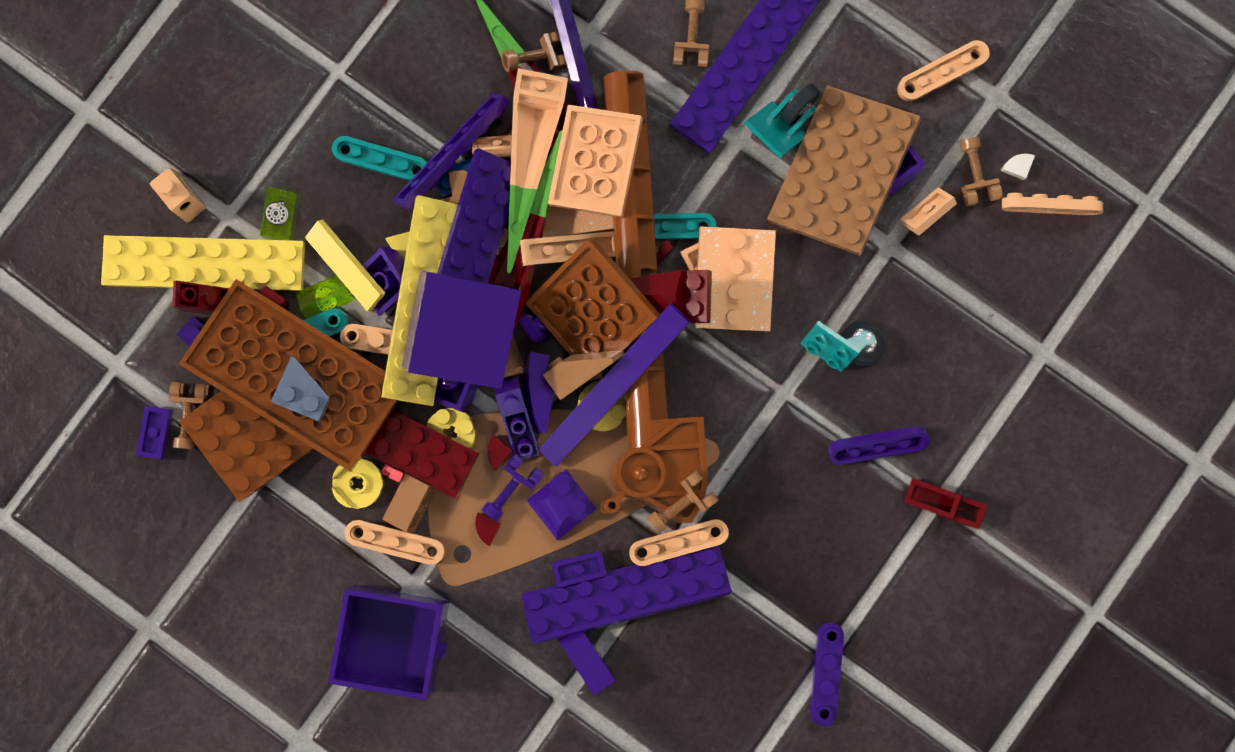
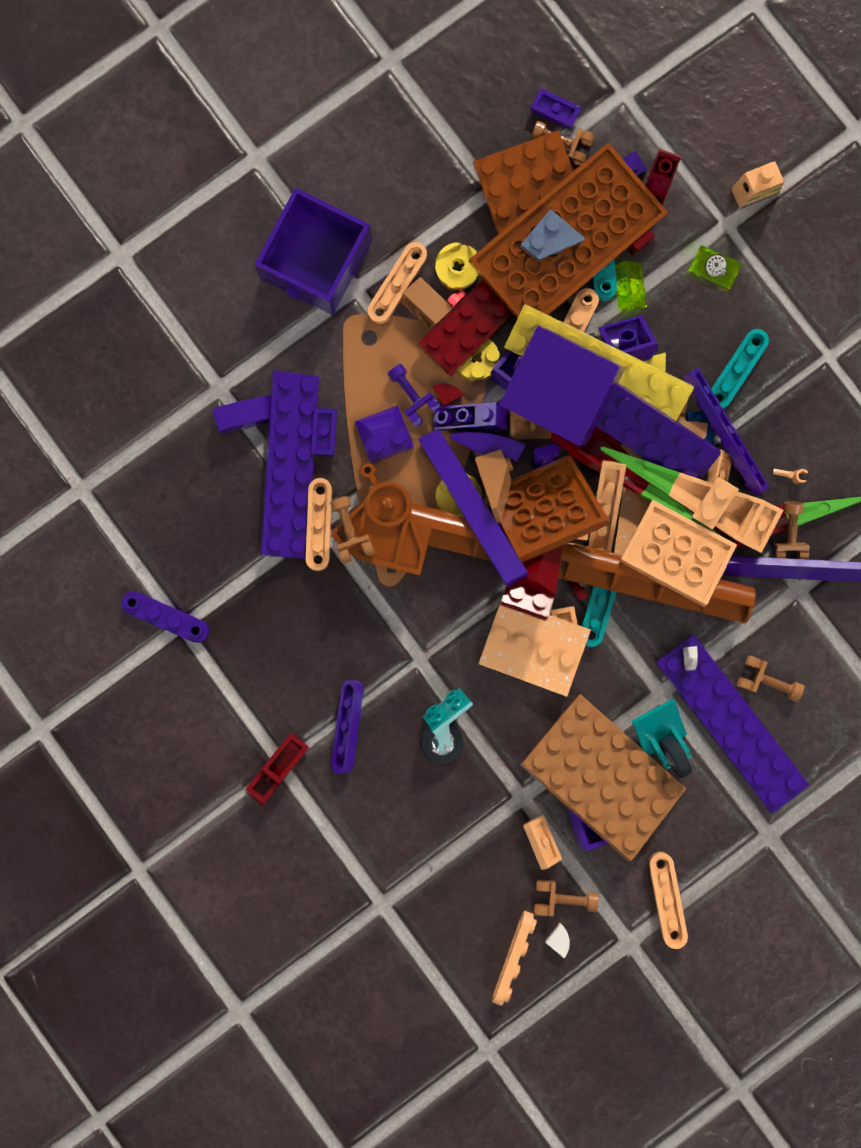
camera: 105 degrees right, 0 degrees up
light yellow plate [101,235,305,292] -> none
light yellow tile [305,220,385,311] -> none
dark red tile [475,512,501,546] -> none
none -> white tile [683,646,697,671]
none -> light nougat plate [692,477,739,530]
none -> light nougat hand [773,469,808,484]

